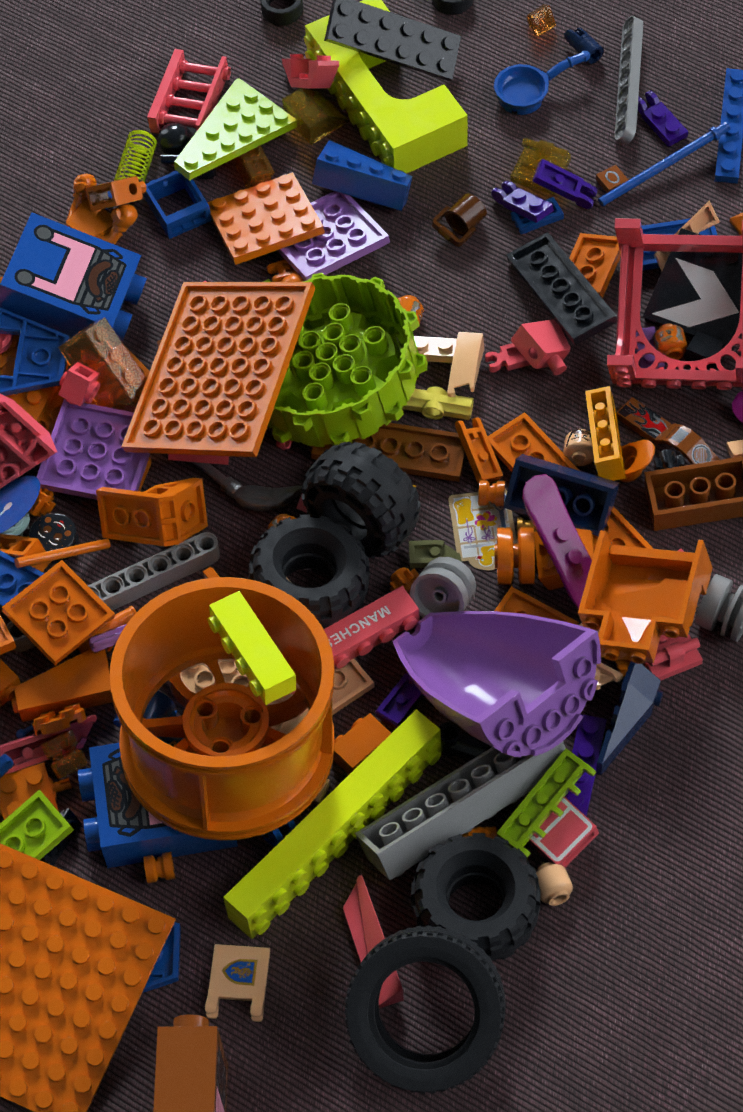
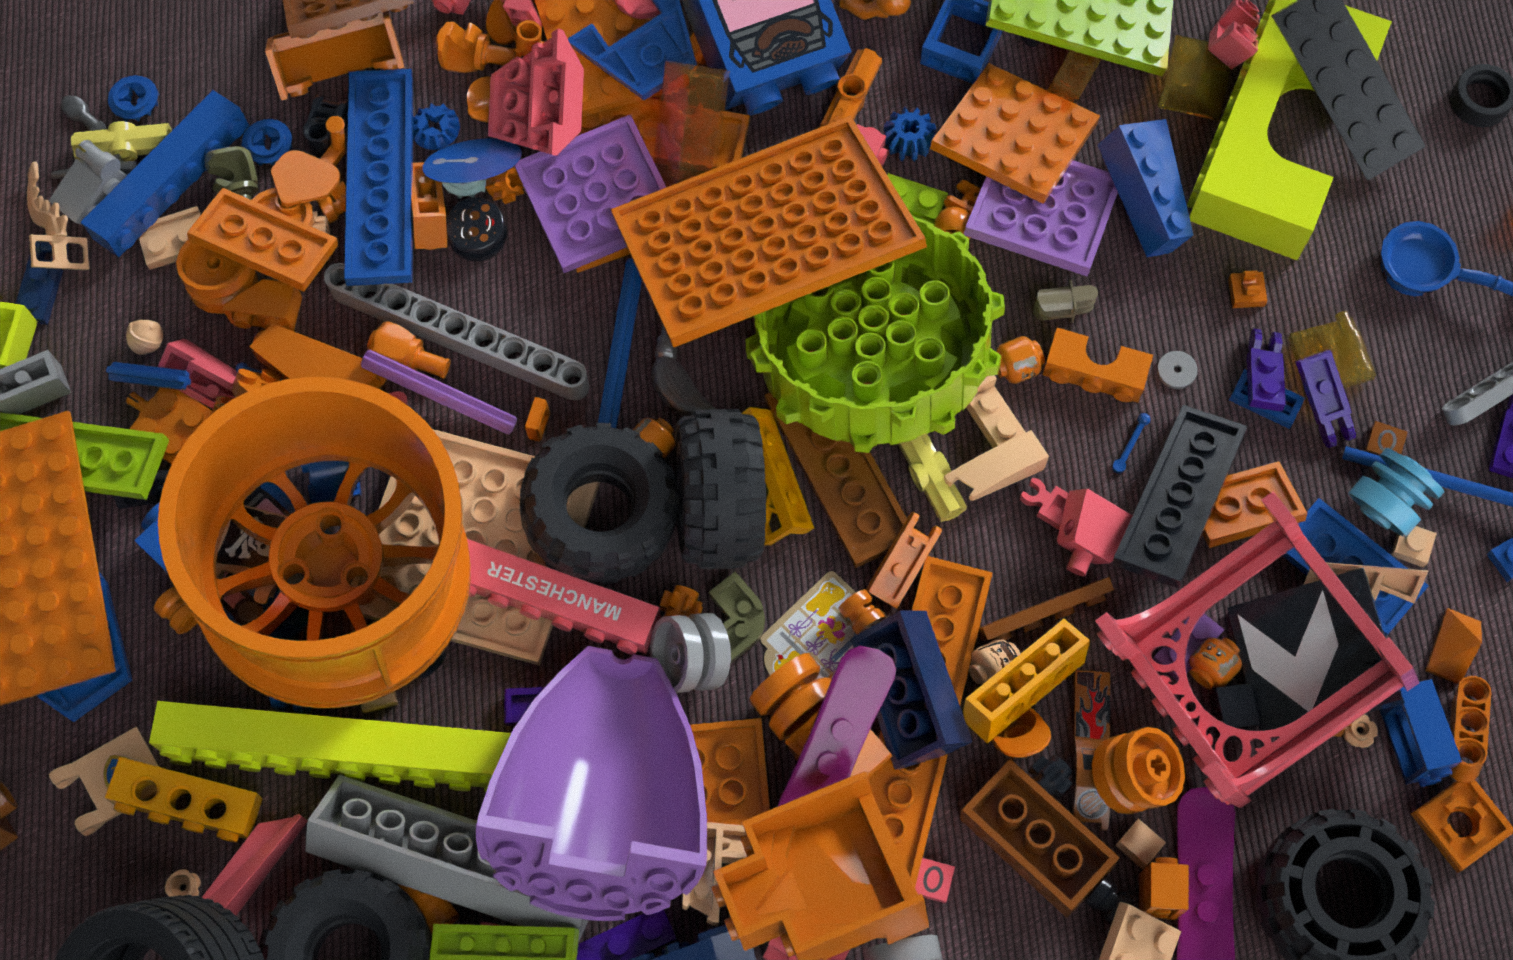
camera: 50 degrees right, 10 degrees up
orange plate [2,560,115,666] -> none
orange bar [14,539,110,568] -> none
coral brick [58,362,100,406] -> none
orange bracket [96,478,208,547] -> none
neon yellow brick [207,591,296,705] -> none
orange brick [333,713,391,774] -> none
reddish brown piece [432,193,487,247] -> none
none -> light orange brick [105,757,263,843]
none -> light nougat plate [165,869,201,897]
none -> blue axle [598,258,642,429]
none -> orange piece [820,48,882,127]
none -> blue gear [883,107,936,162]
none -> dark orange plate [978,577,1114,641]
none -> dark tan arm [1033,280,1098,323]
none -> orange arch [1043,328,1153,403]
none -> orange wheel [1092,727,1185,814]
none -> blue hinge [1112,413,1151,474]
none -> light grey wheel [1157,351,1197,389]
none -> orange tile [1228,270,1268,308]
none -> medium azure wheel [1348,448,1445,538]
none -> light nougat plate [1391,526,1437,568]

